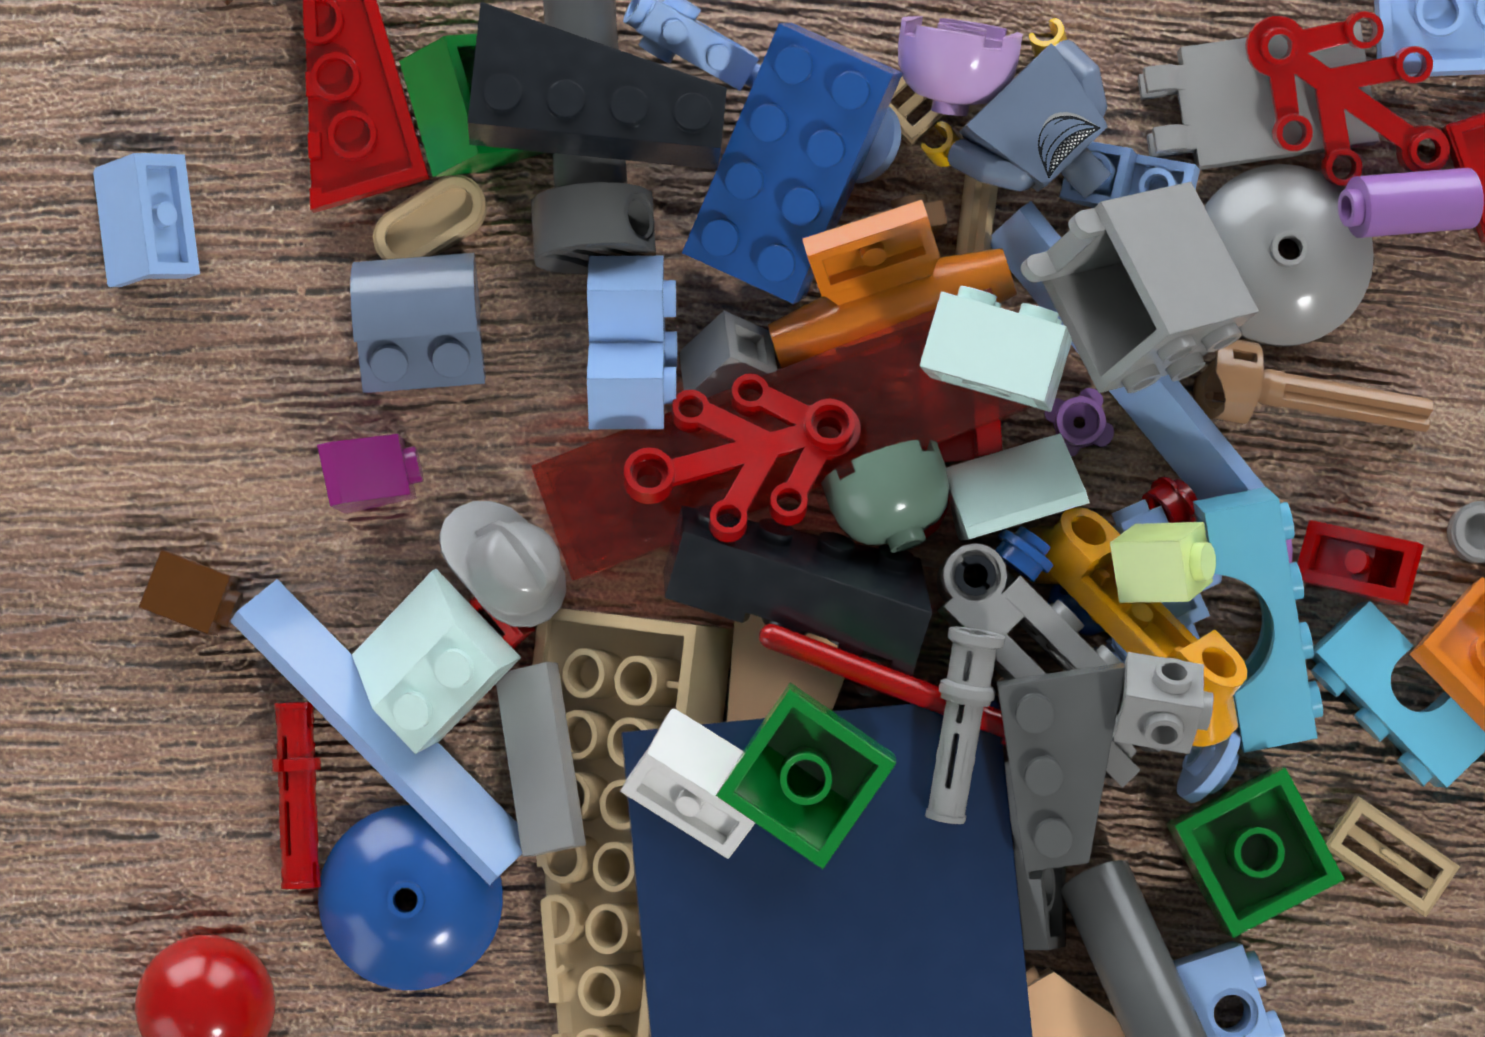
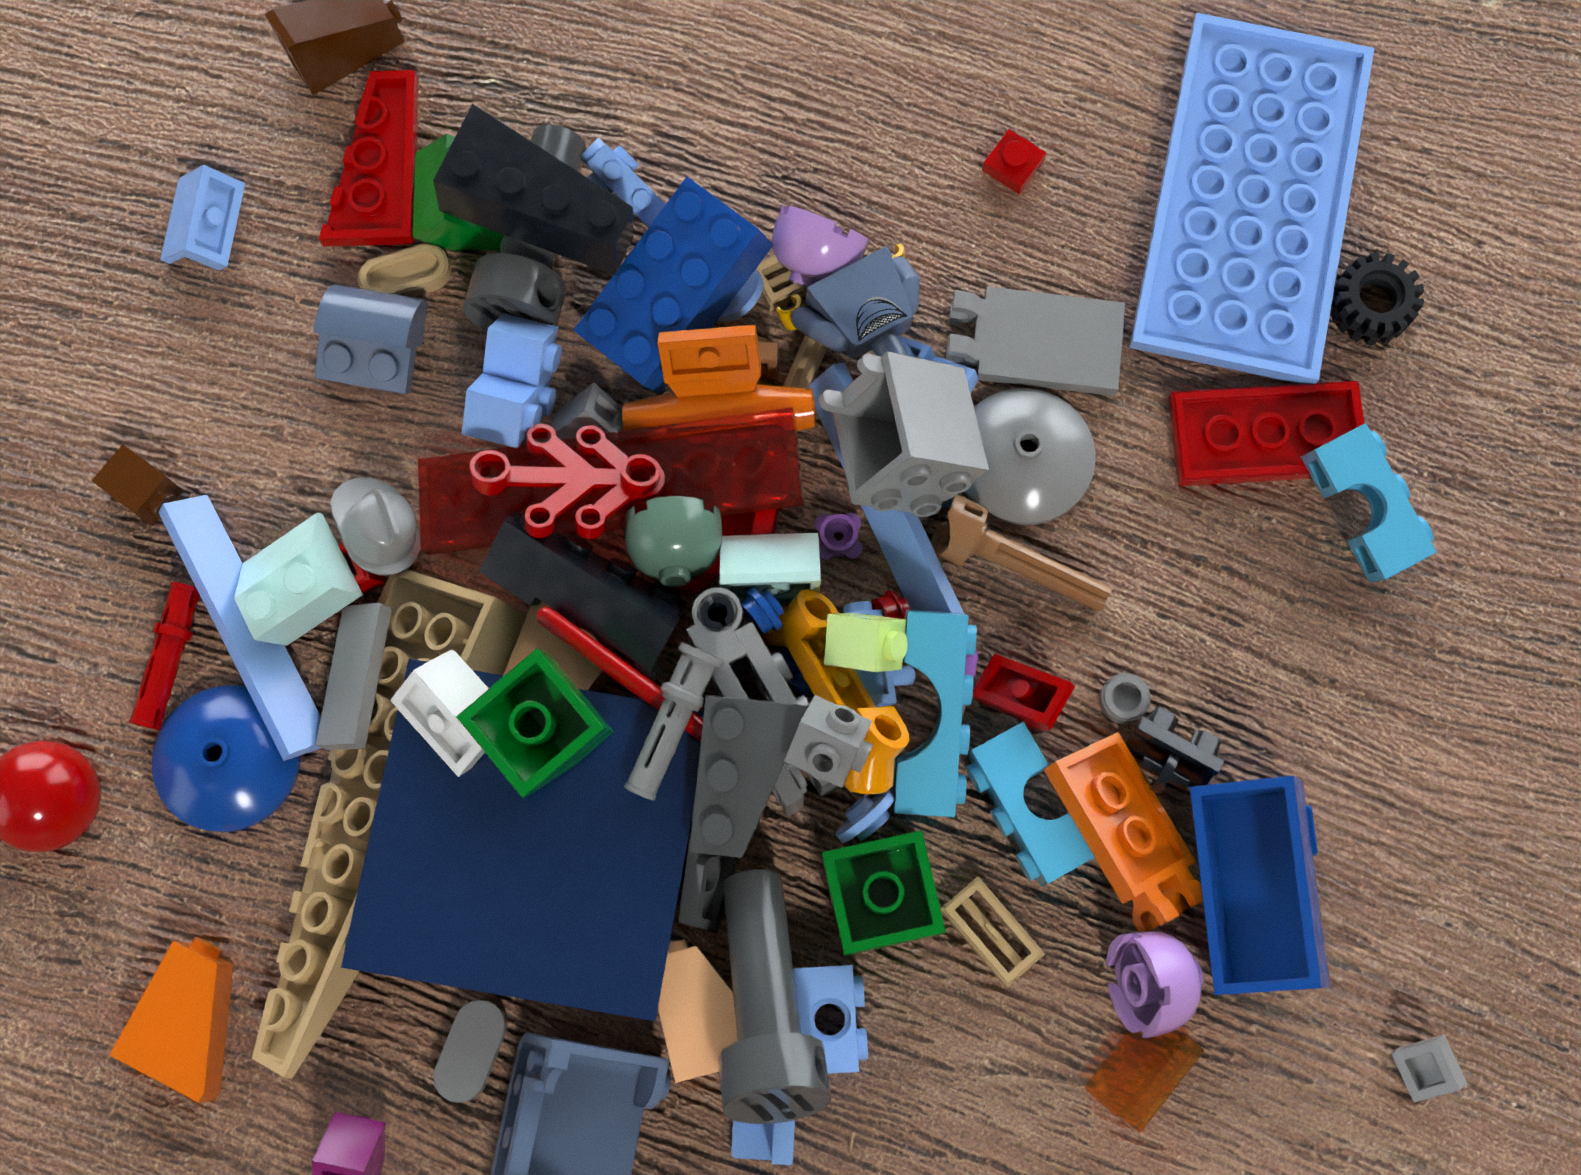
camera: 15 degrees right, 10 degrees down
magenta slope [317,434,424,514] -> none
light aqua brick [919,286,1072,412] -> none
red plant [1245,11,1450,186] -> none
medium lavender brick [1338,168,1484,238] -> none

